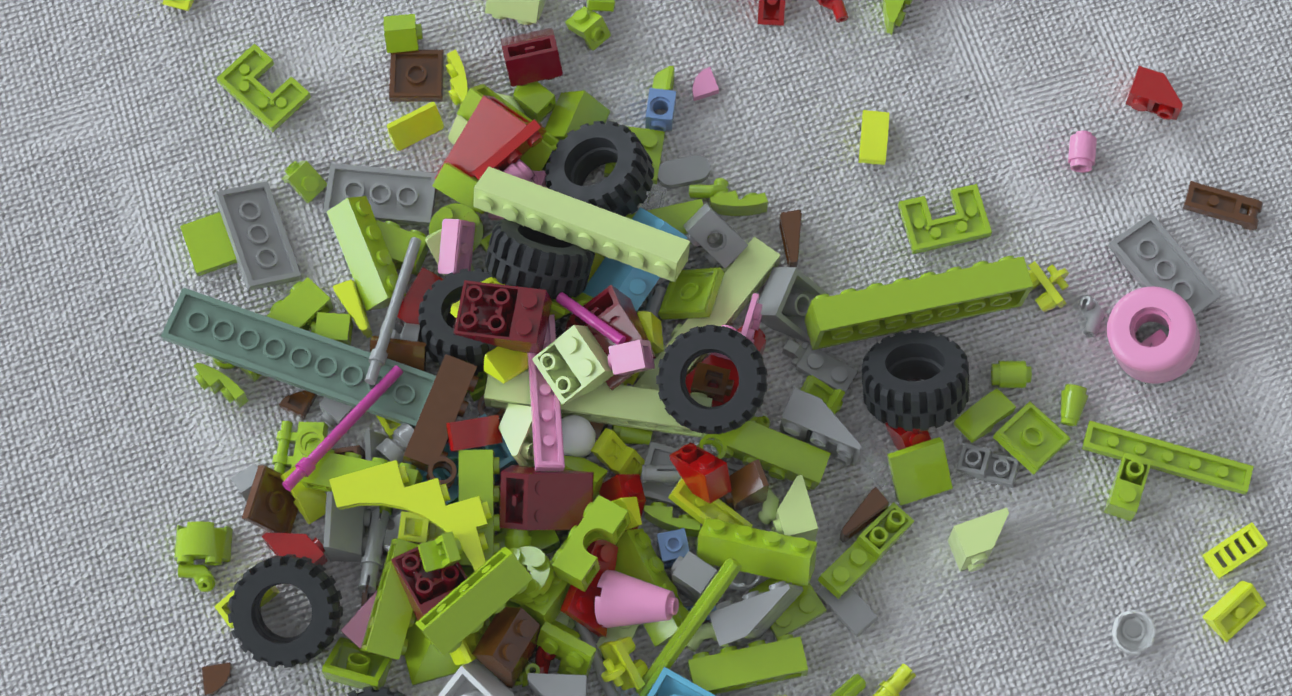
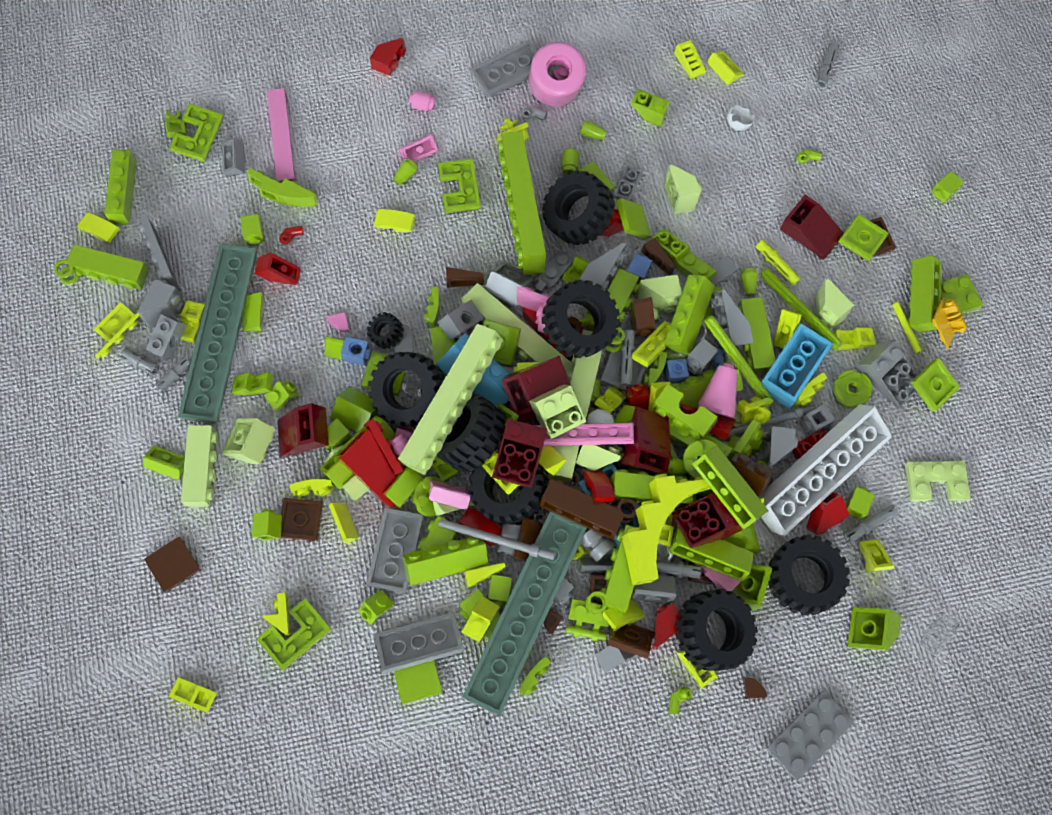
camera: 90 degrees left, 0 degrees up
lime cylinder [174,521,233,566] -> none
dark pink bar [282,365,403,491] -> none
lime bracket [418,531,462,572] -> none
dark pink bar [556,292,626,345] -> none
bright pink brick [608,340,655,375] -> none
red slope [669,442,732,504] -> none
lime arm [689,178,729,199] -> none
lime tile [993,401,1071,475] -> none
lime plate [1081,420,1254,495] -> none
reddish brown plate [1183,181,1263,230] -> none
none -> neon yellow slope [262,592,292,637]
none -> black tyre [367,312,404,349]
none -> lime cone [393,158,418,186]
none -> bright pink slope [399,134,439,162]
none -> neon yellow slope [462,596,500,643]
none -> medium blue brick [627,254,653,284]
none -> lime cone [740,268,758,296]

